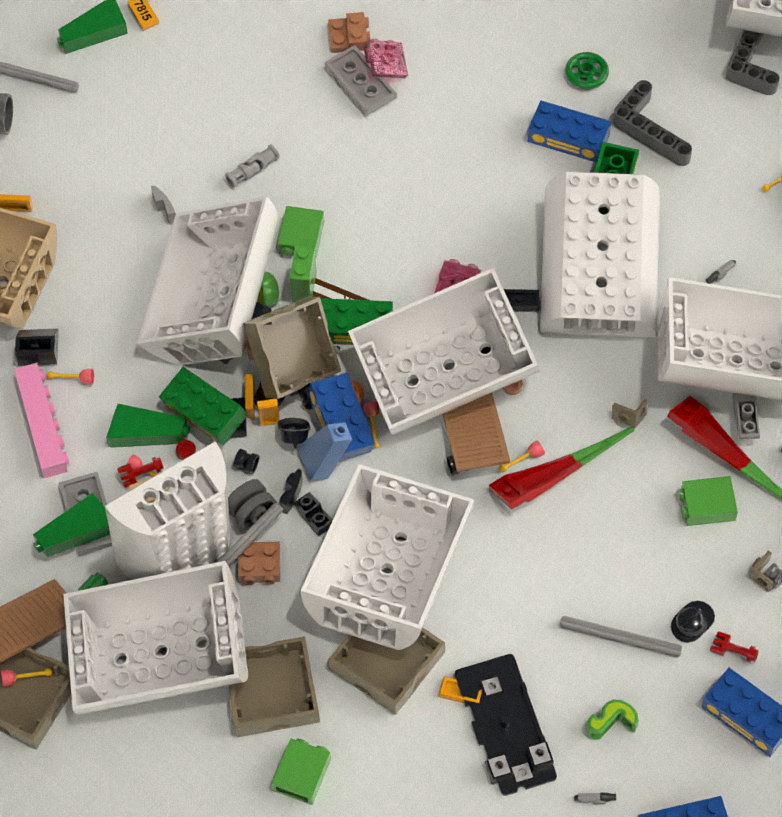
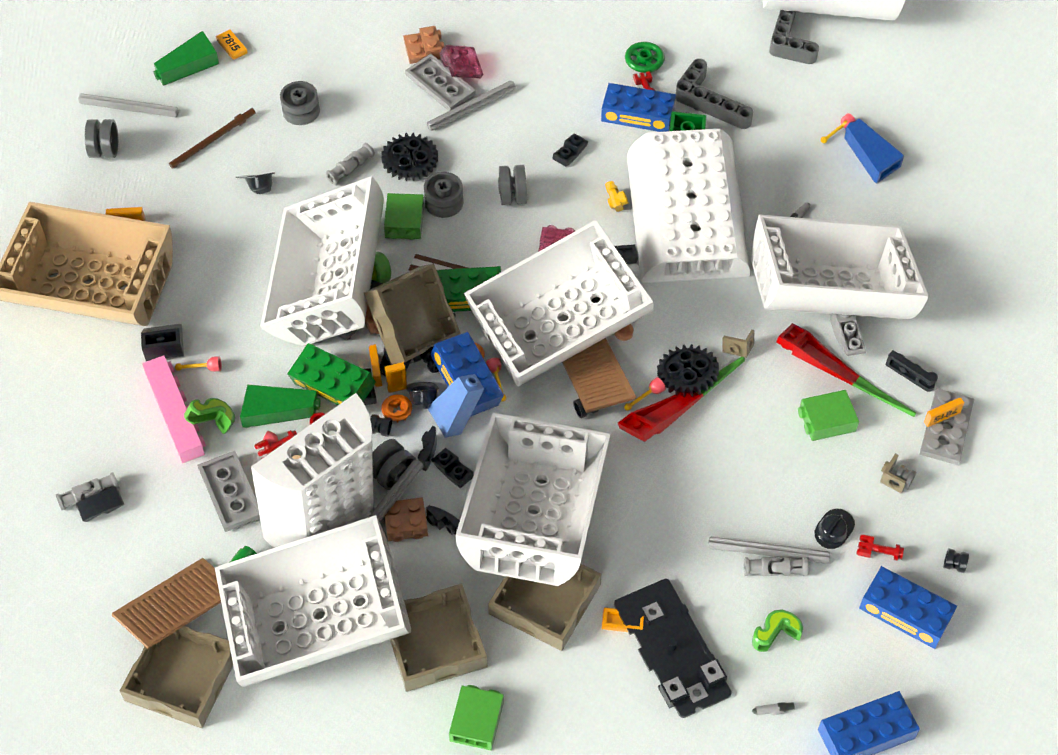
camera: 10 degrees left, 5 degrees down
hinge [1,668,52,687] -> none
green slope [33,493,110,557] -> none
light grey slope [151,185,176,225] -> none
bright green brick [290,245,317,303] -> none
none -> reddish brown bar [169,108,256,169]
none -> bright green animal [184,398,235,434]
none -> black piece [236,172,275,194]
none -> dark grey wheel [280,81,320,125]
none -> black gear [381,133,438,181]
none -> orange gear [381,394,413,423]
none -> dark grey wheel [424,172,464,218]
none -> black slope [426,505,460,535]
none -> light grey axle [427,81,516,131]
none -> dark grey wheel [498,165,527,205]
none -> black slope [552,133,588,167]
none -> yellow plate [605,181,629,212]
none -> red hinge [633,71,656,91]
none -> black gear [657,344,719,397]
none -> light grey piece [744,557,808,576]

